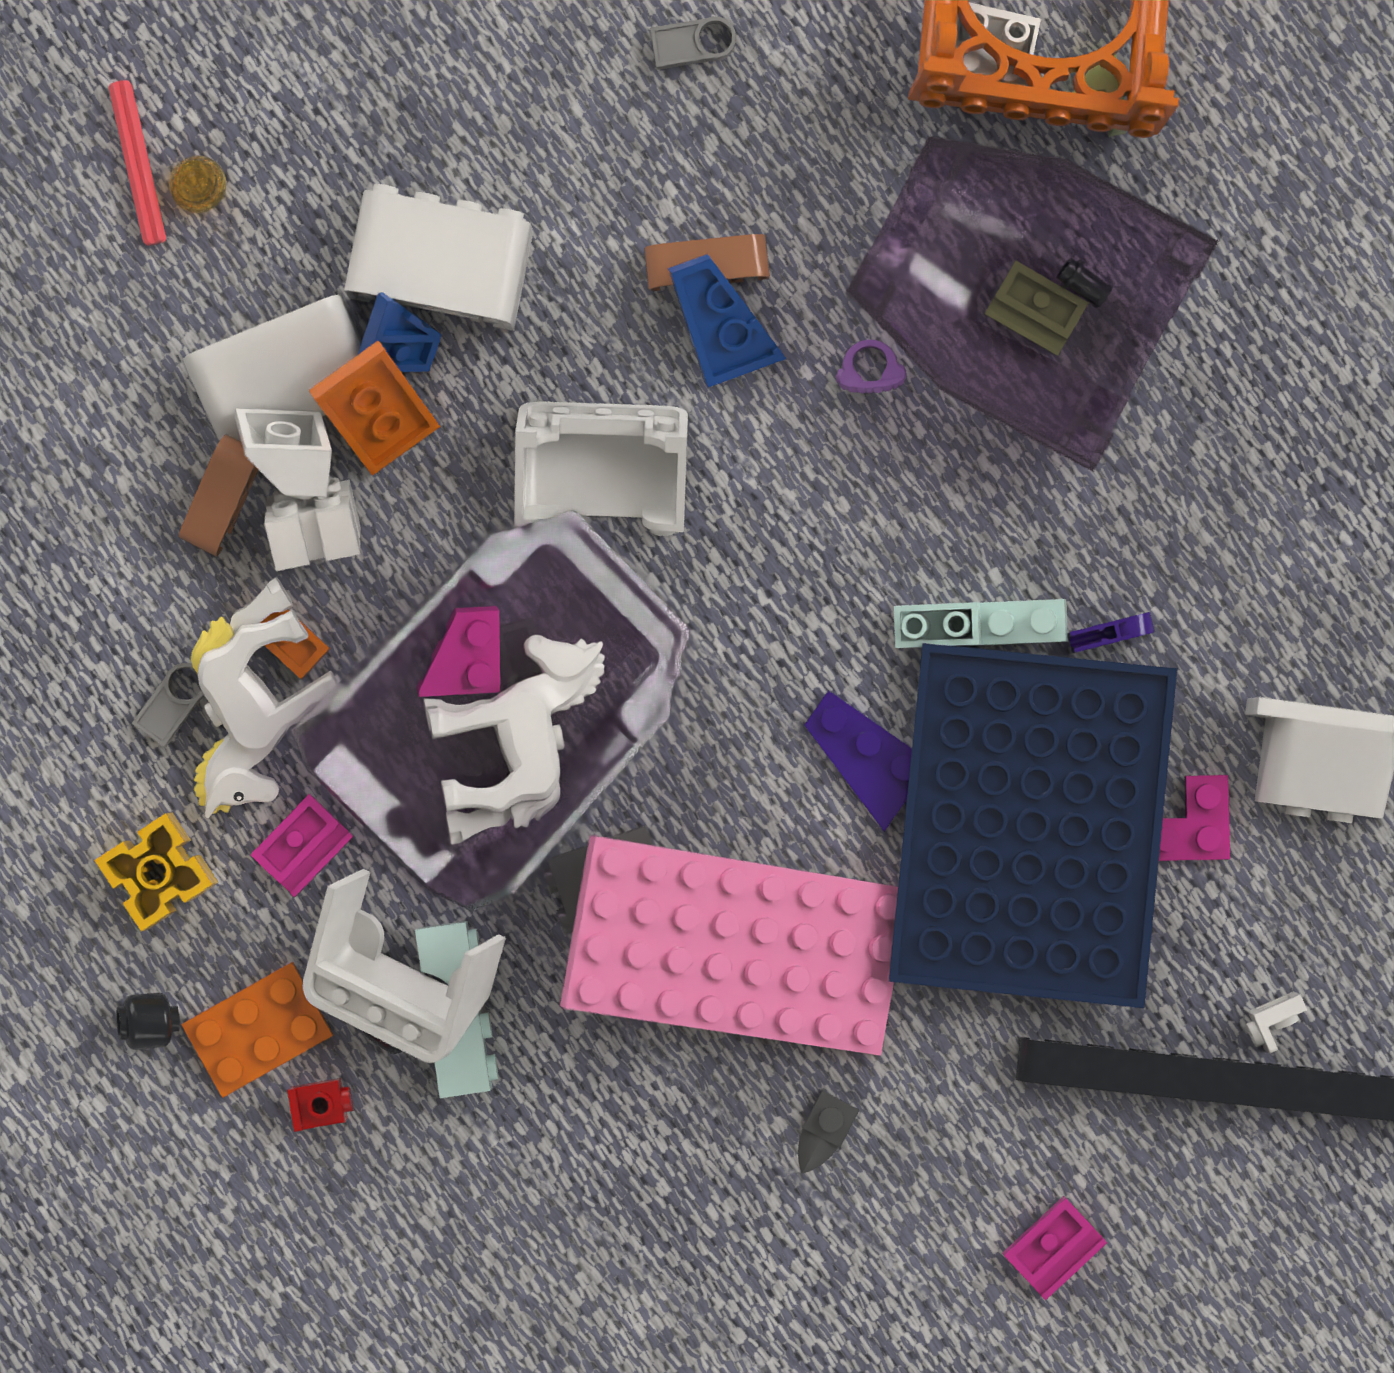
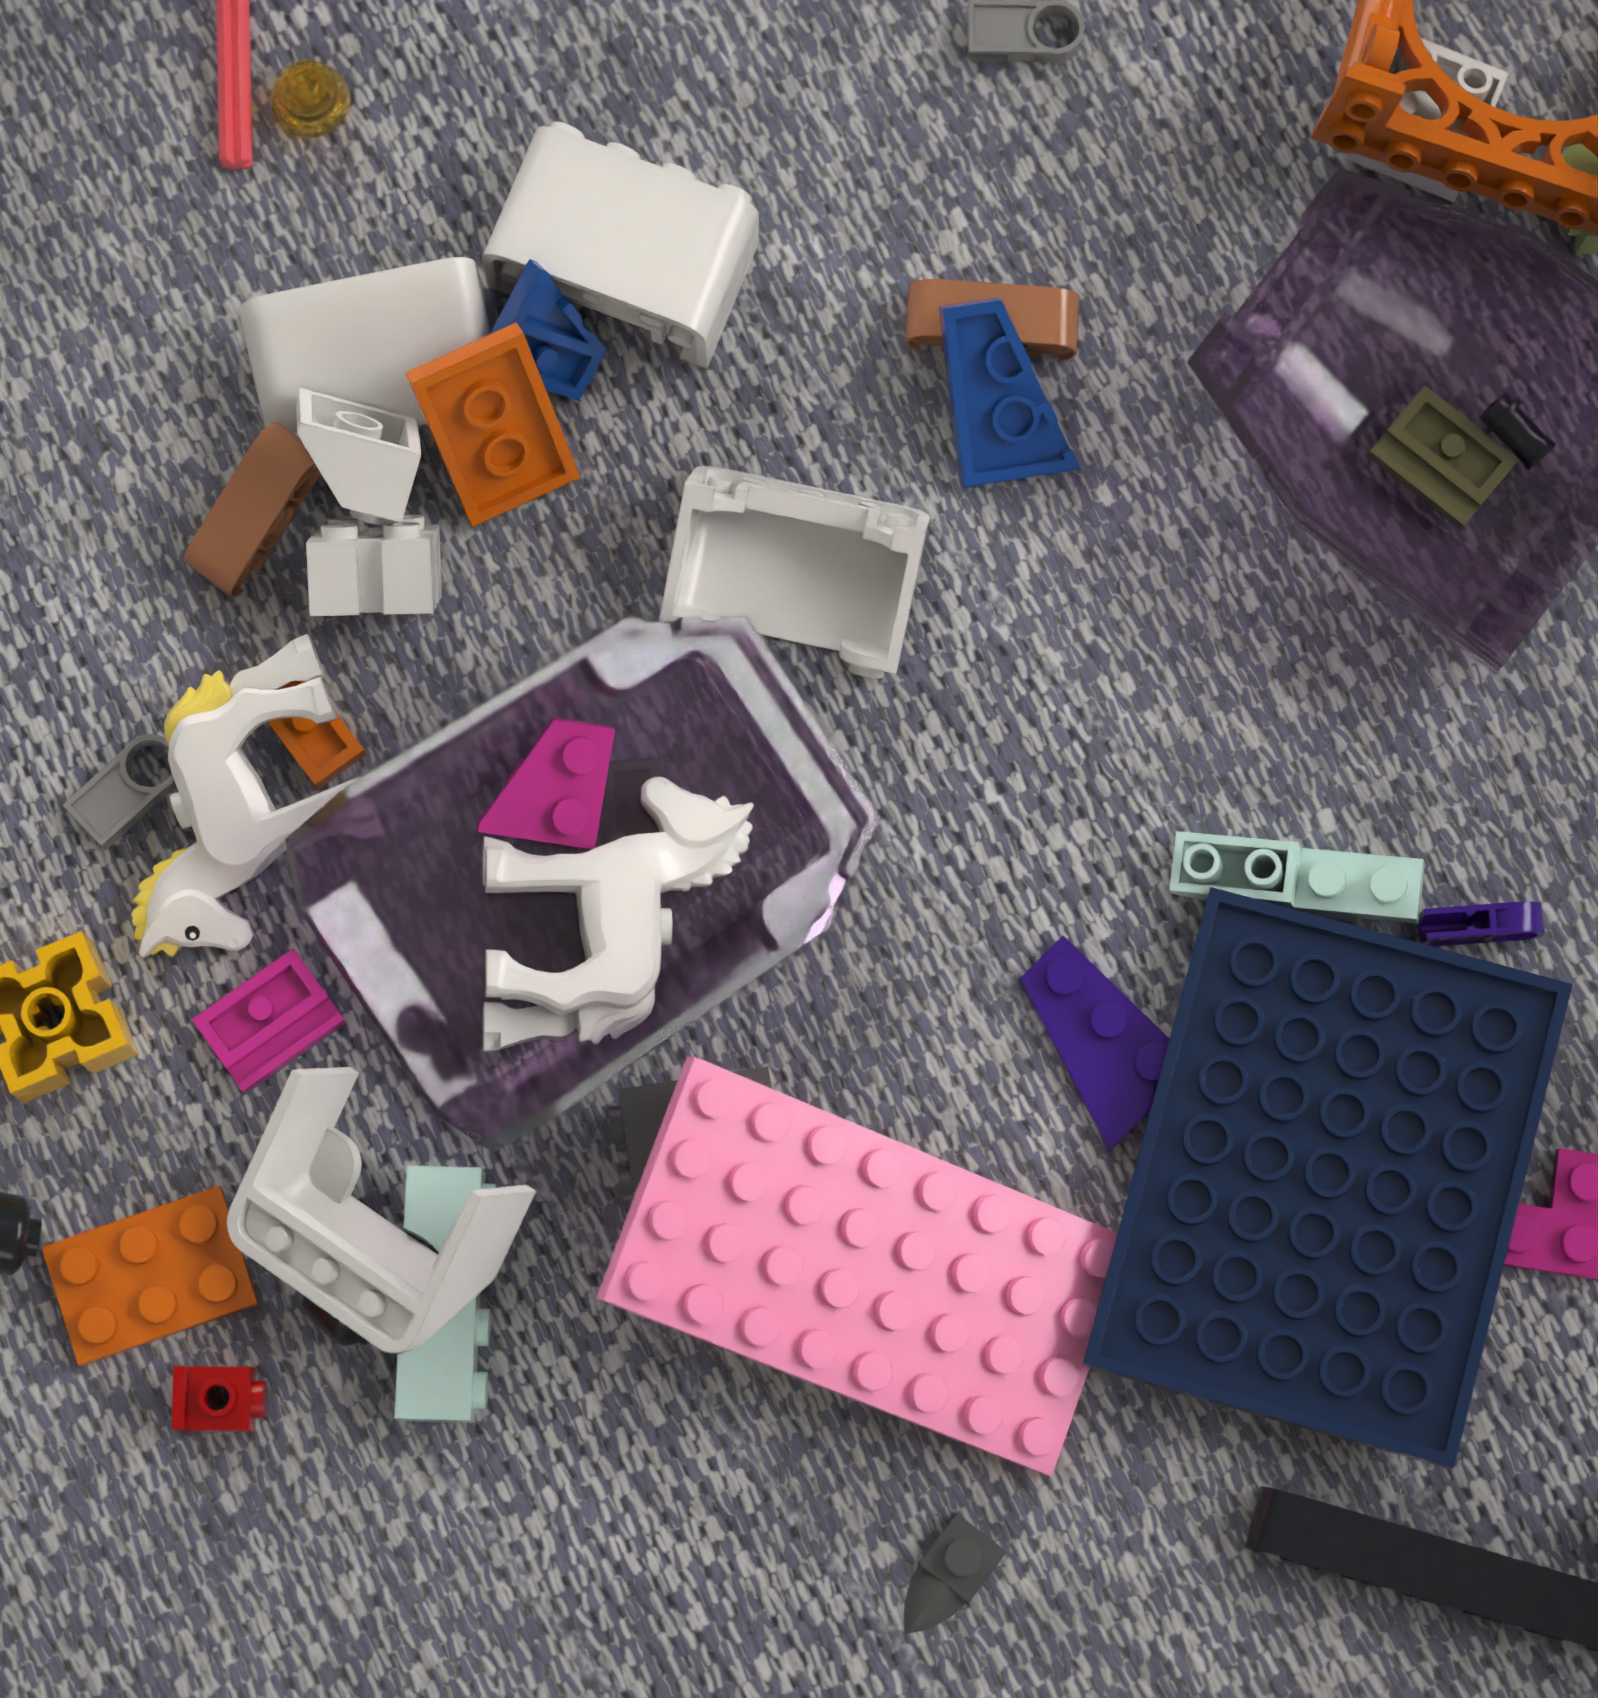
camera: 10 degrees right, 10 degrees down
medium lavender piece [836,340,907,393] -> none

